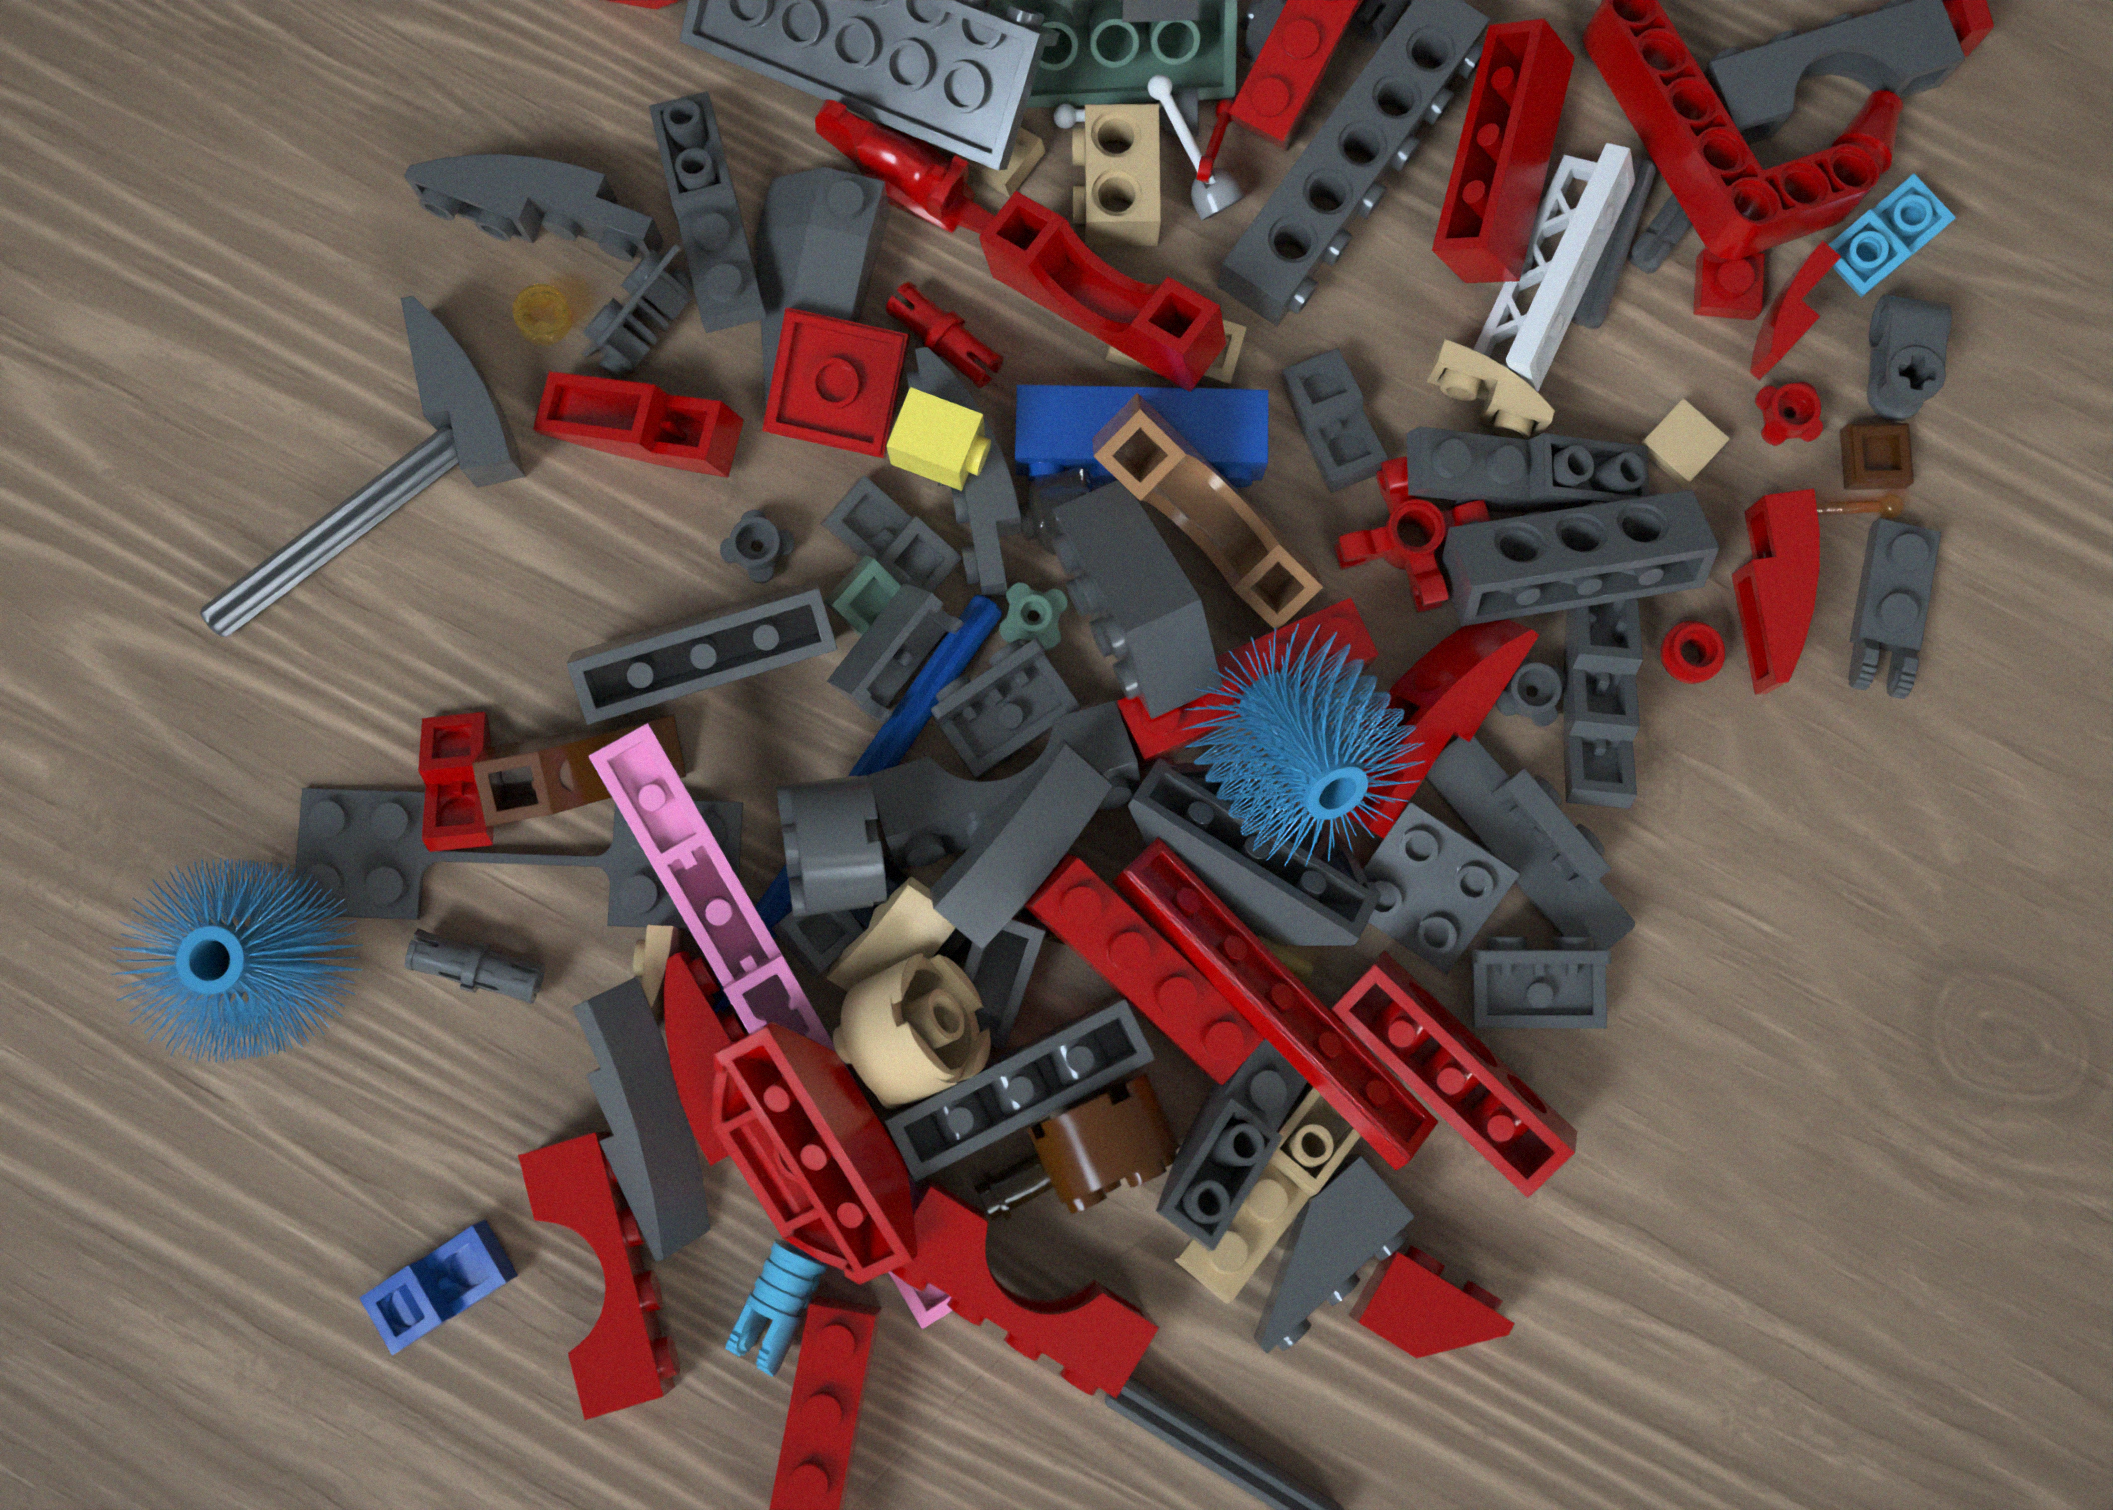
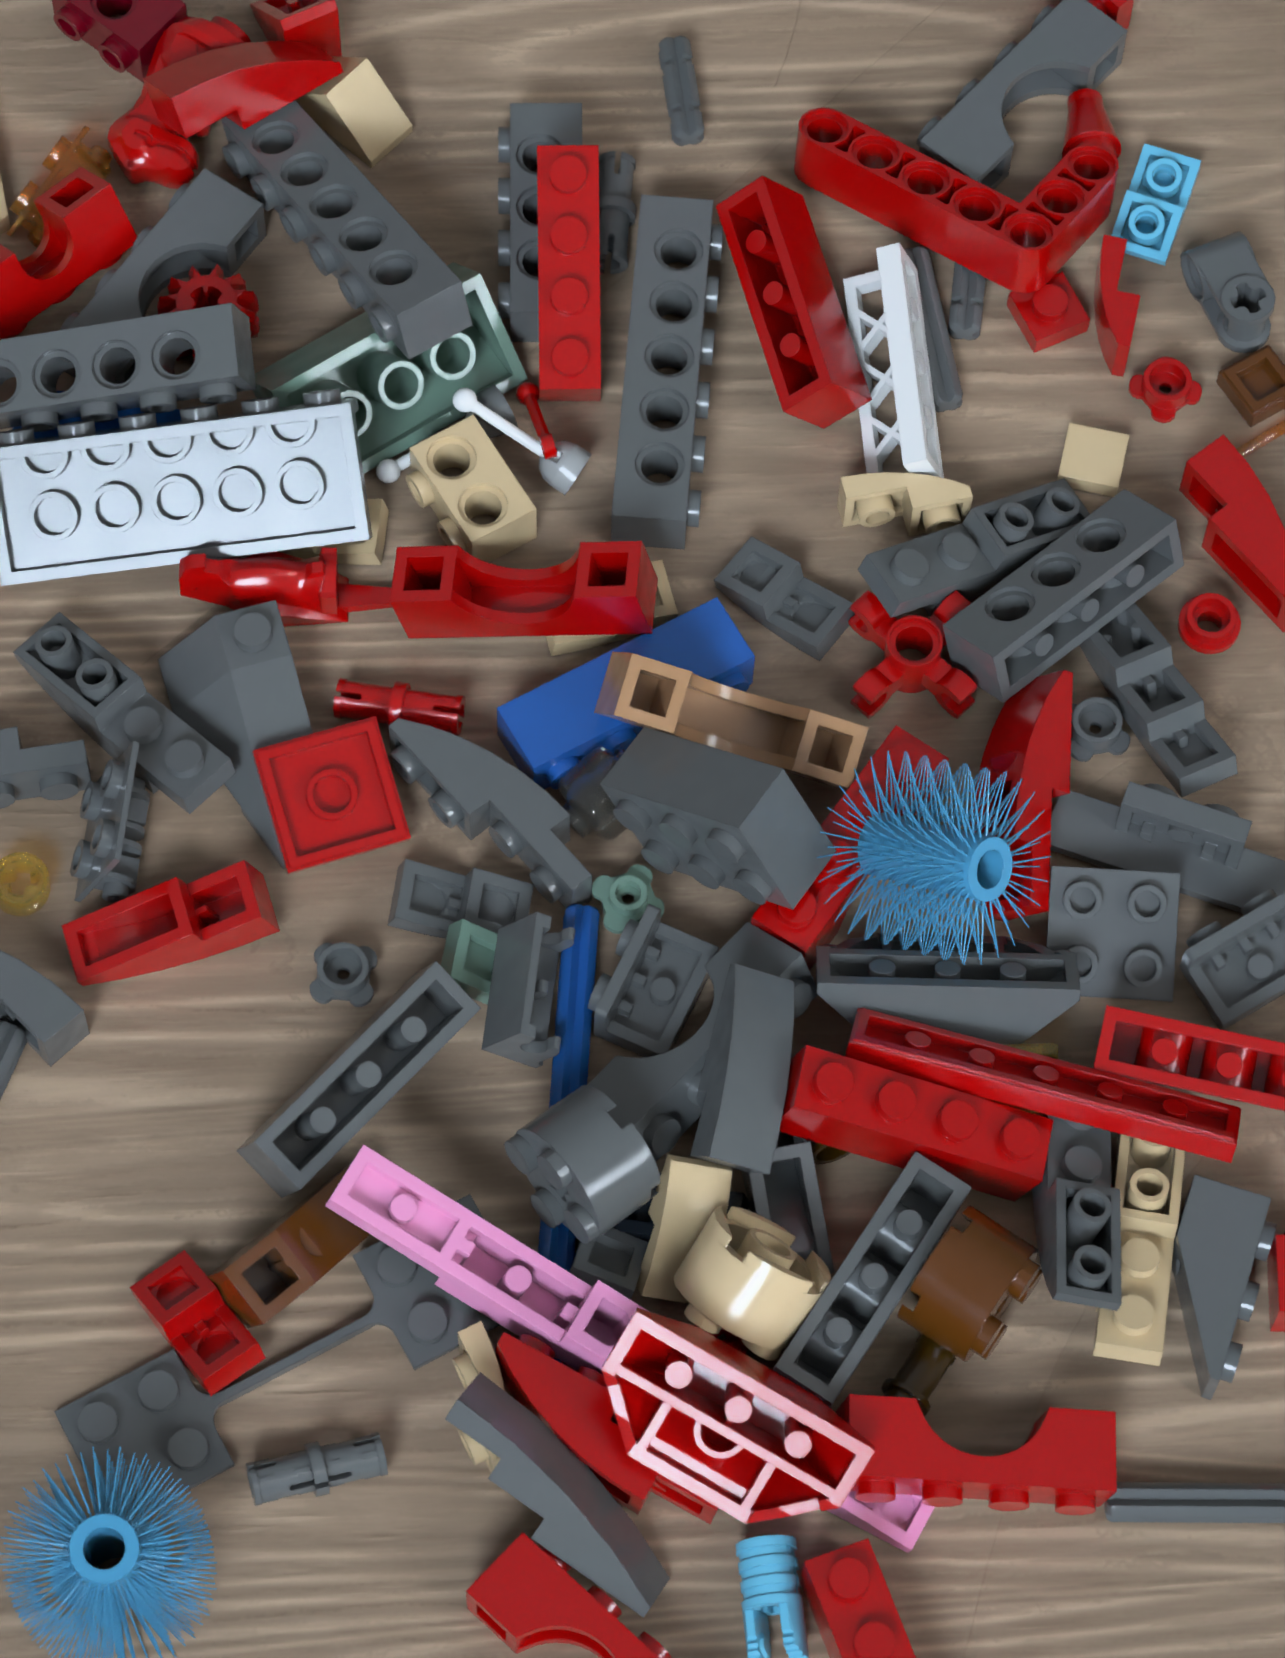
camera: 30 degrees left, 15 degrees down
light yellow brick [886,387,991,491] -> none

